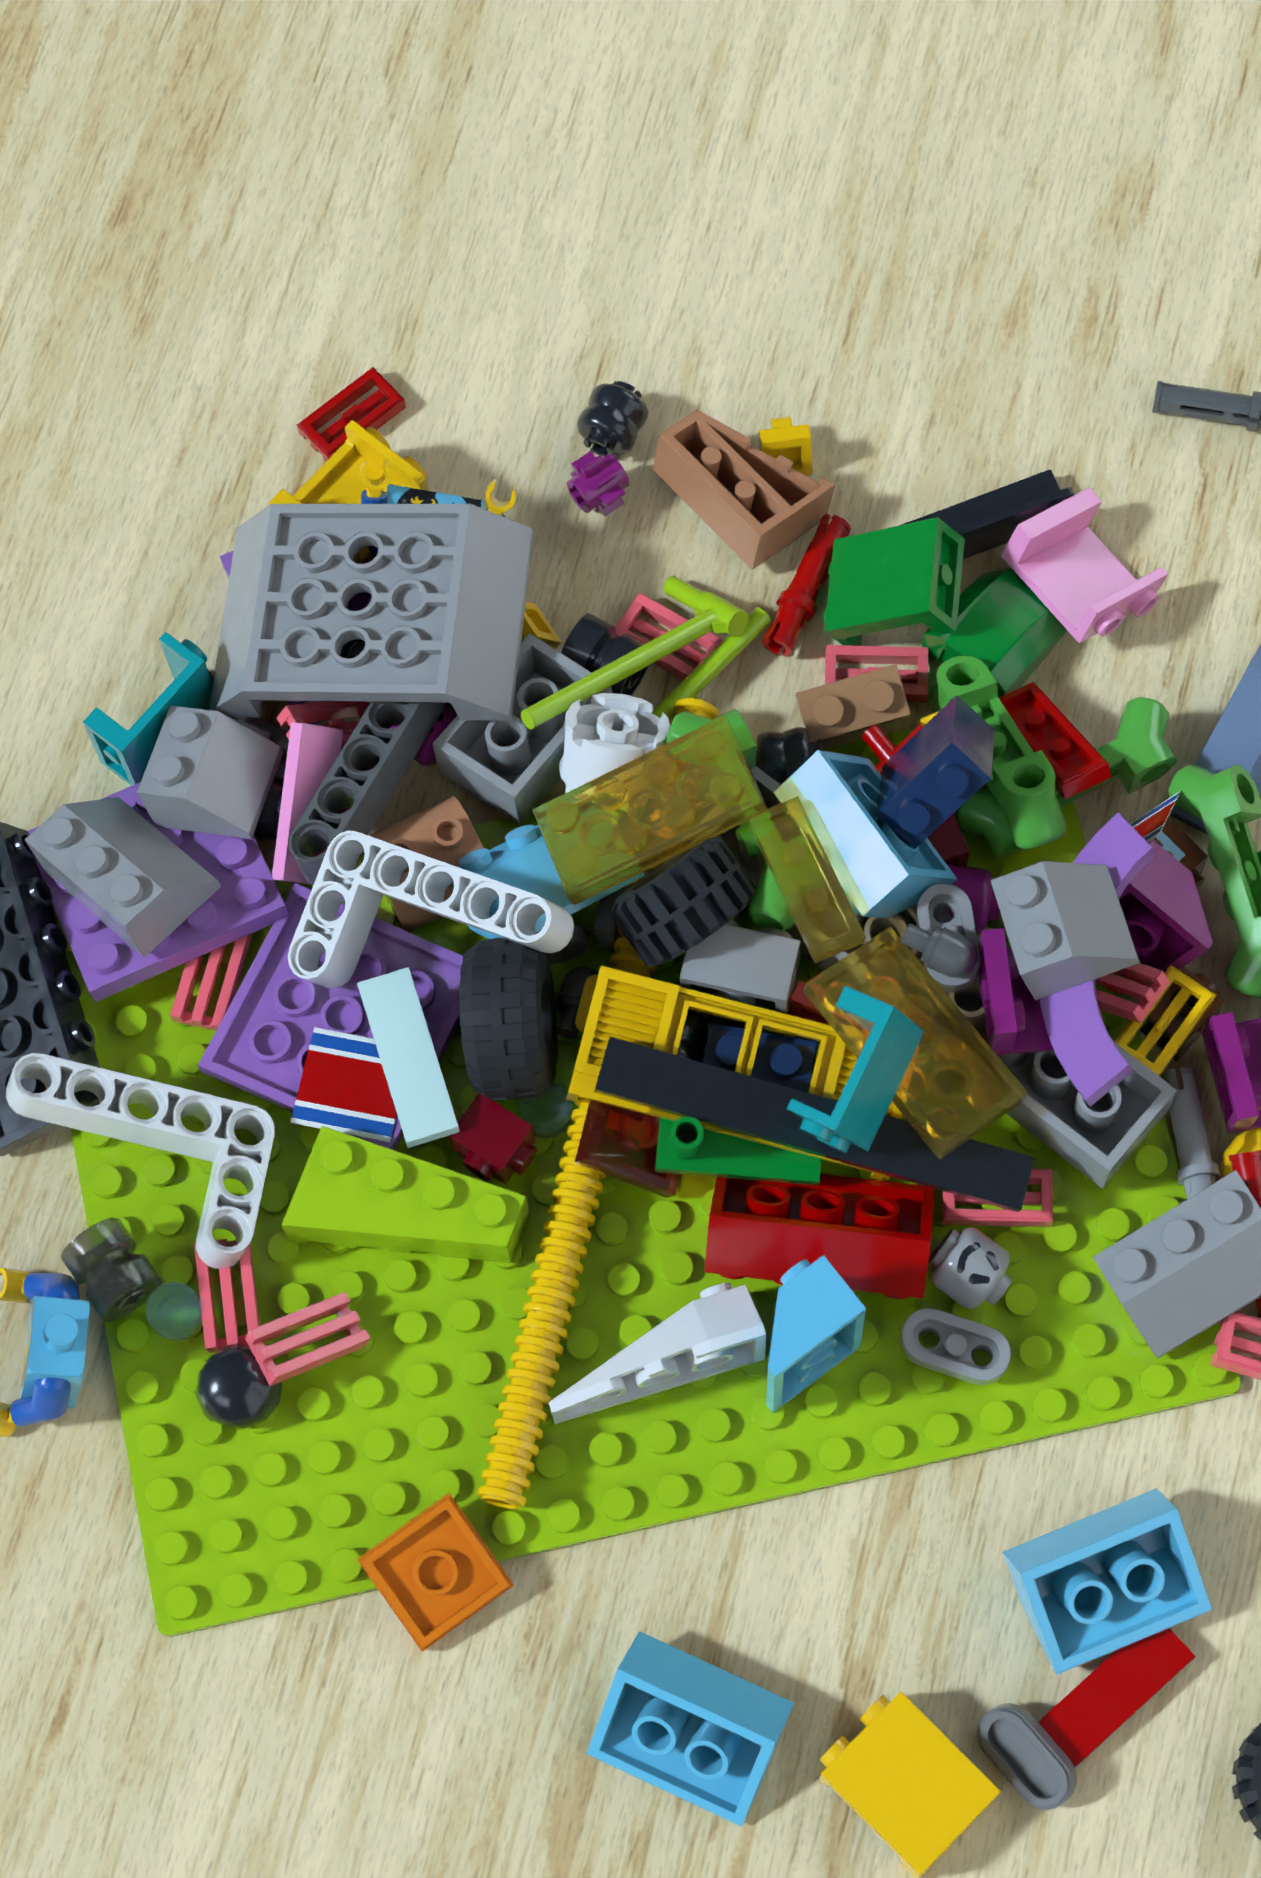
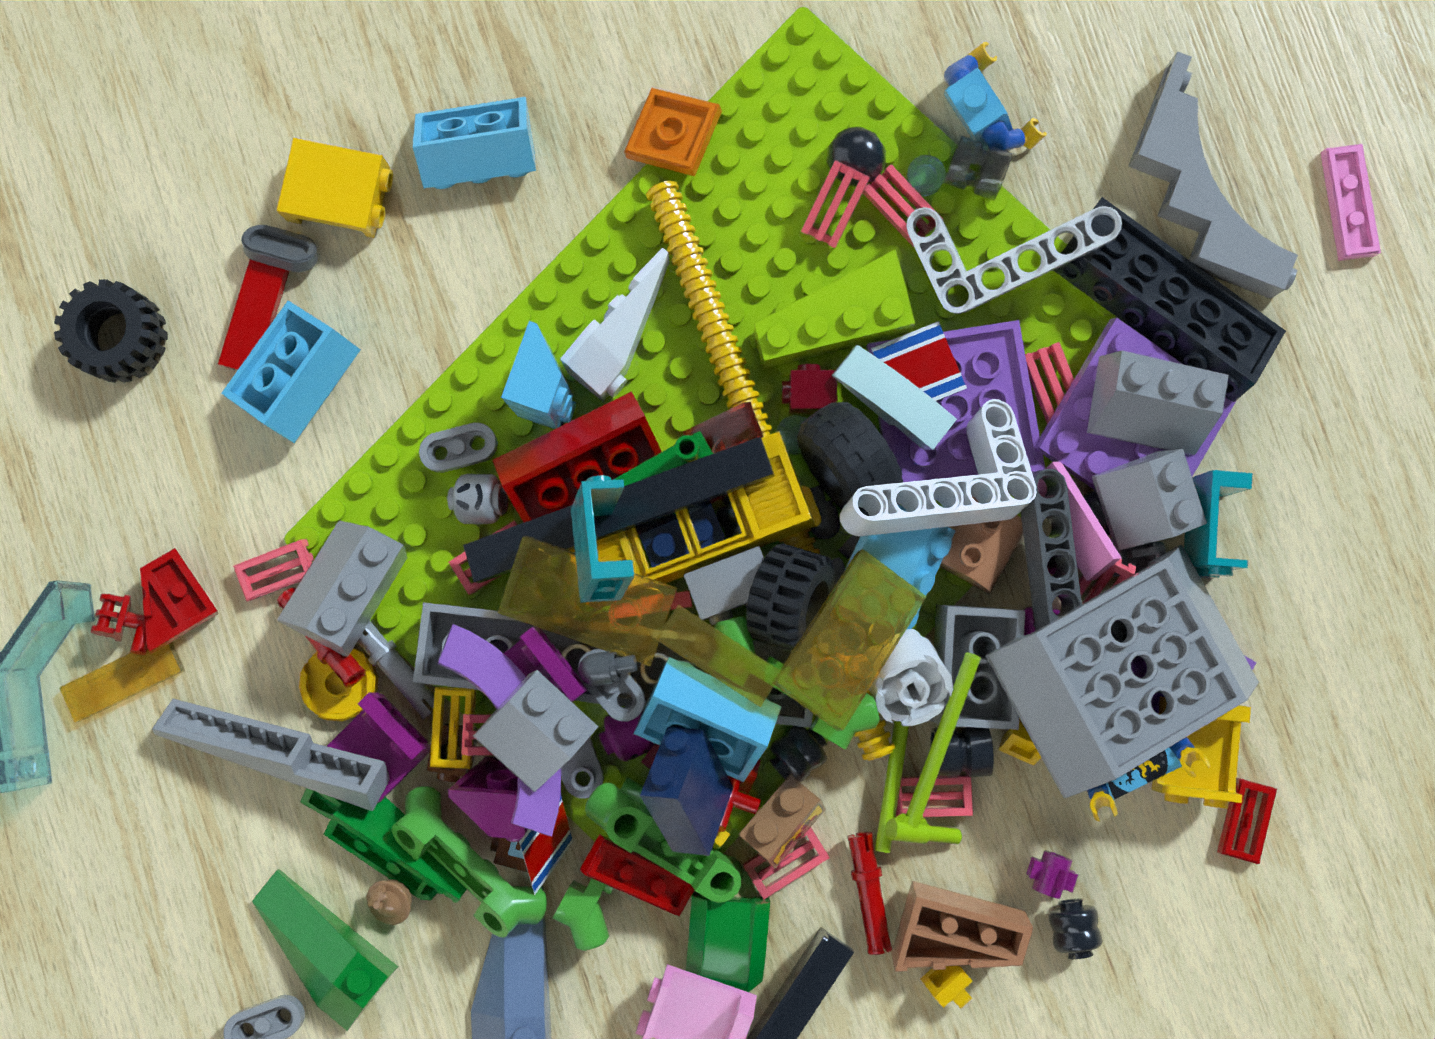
camera: 140 degrees right, 15 degrees up
green panel [824,517,965,646] -> none

